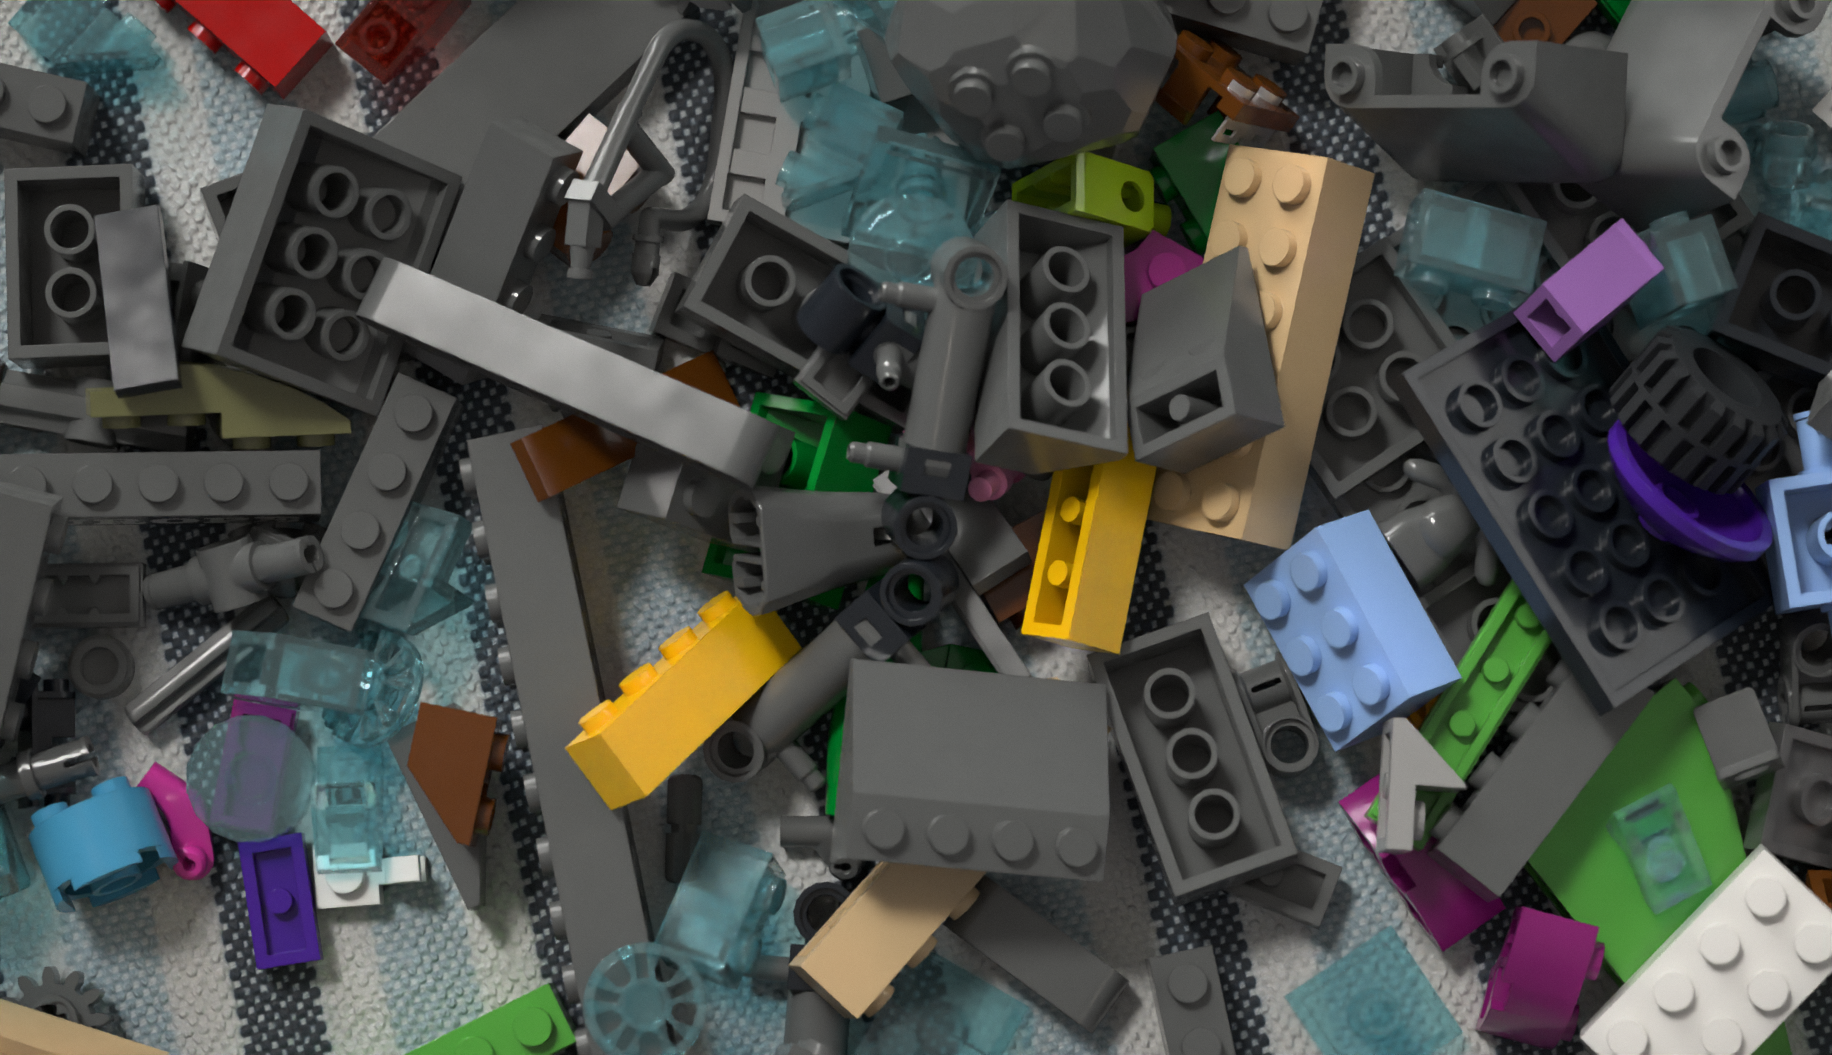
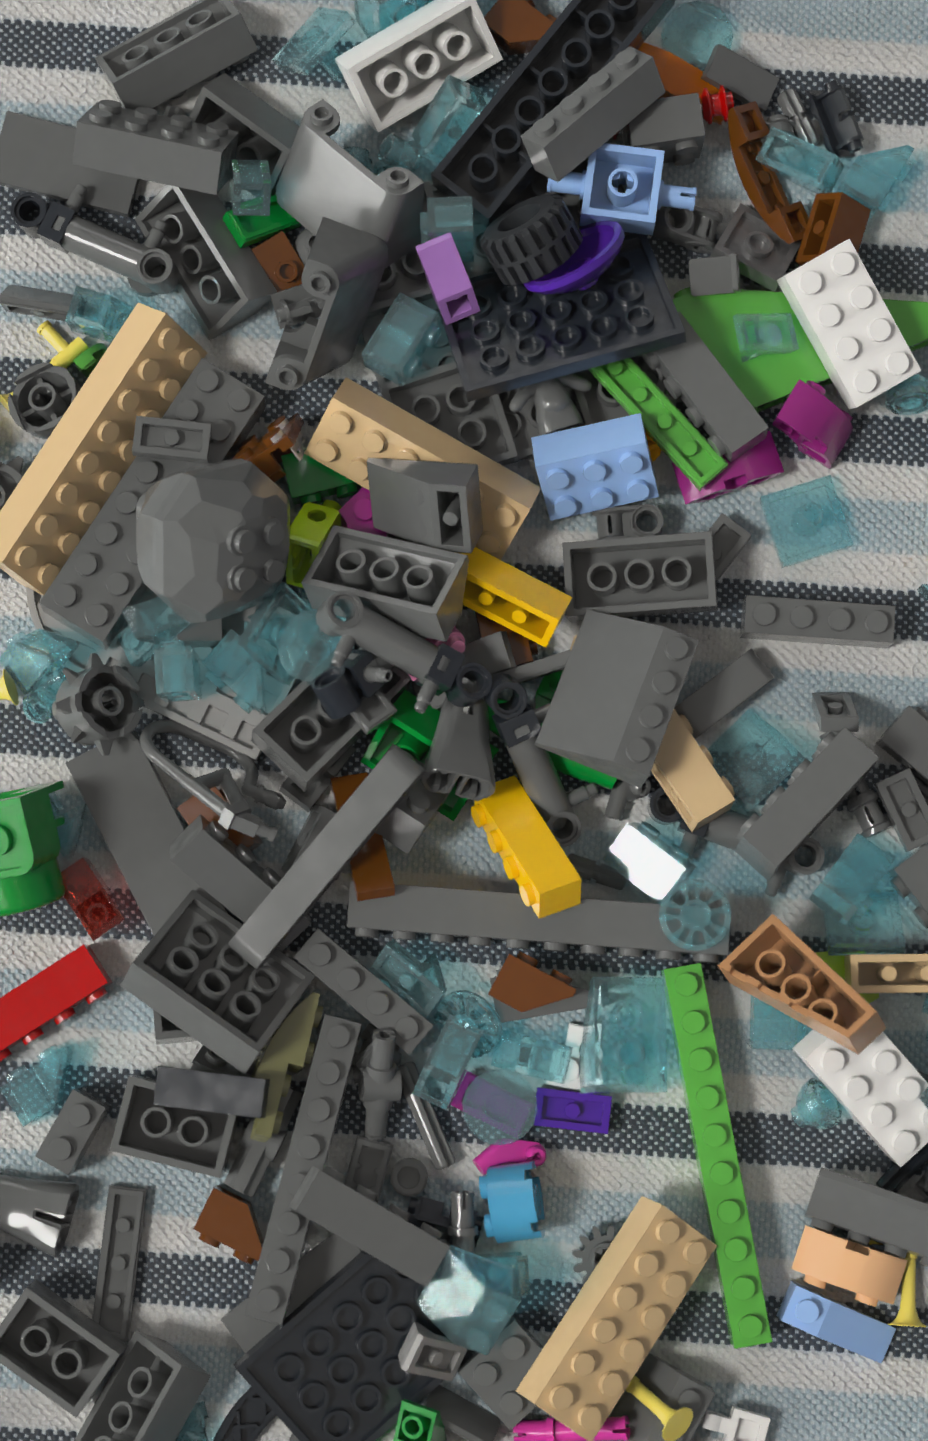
camera: 70 degrees left, 0 degrees up
light grey slope [1376,717,1467,855] -> none
none -> clear light blue slope [580,977,667,1094]

